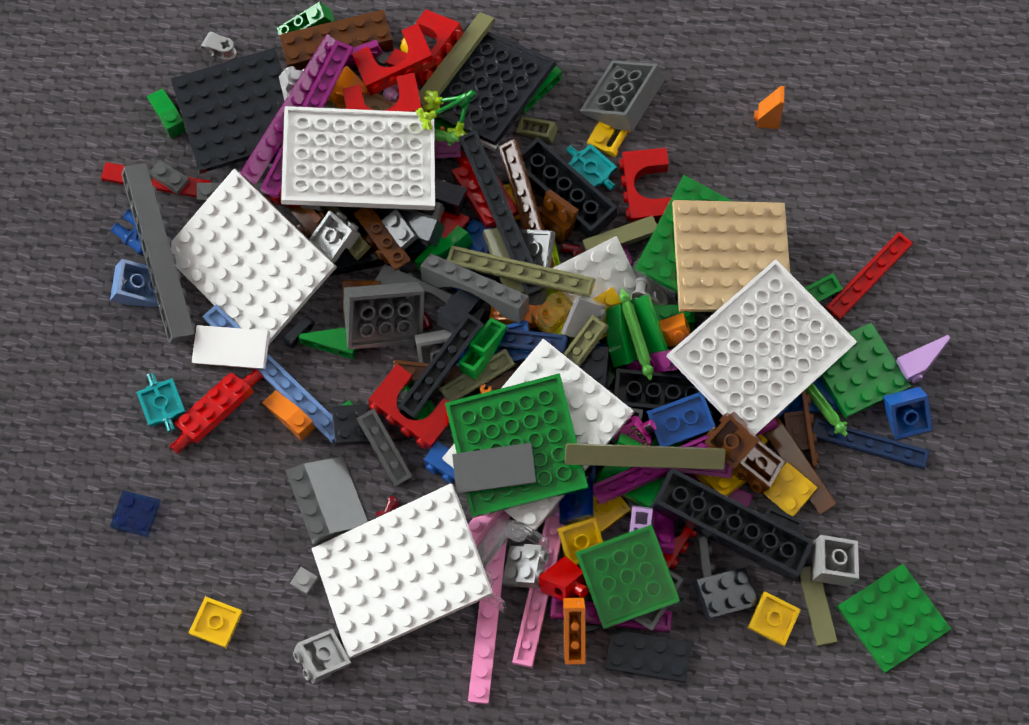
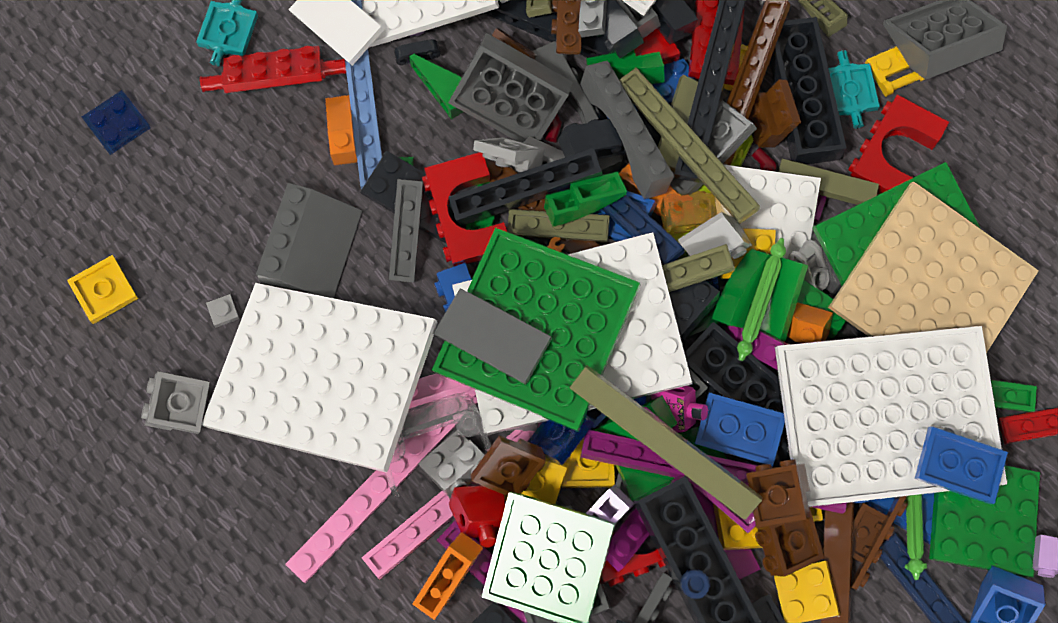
camera: 30 degrees right, 5 degrees up
dark red arm [375,496,399,518] -> none
none -> reddish brown plate [471,435,546,496]
none -> light grey plate [473,137,544,172]
none -> dark blue tile [680,570,710,599]
none -> blue plate [914,427,1008,504]

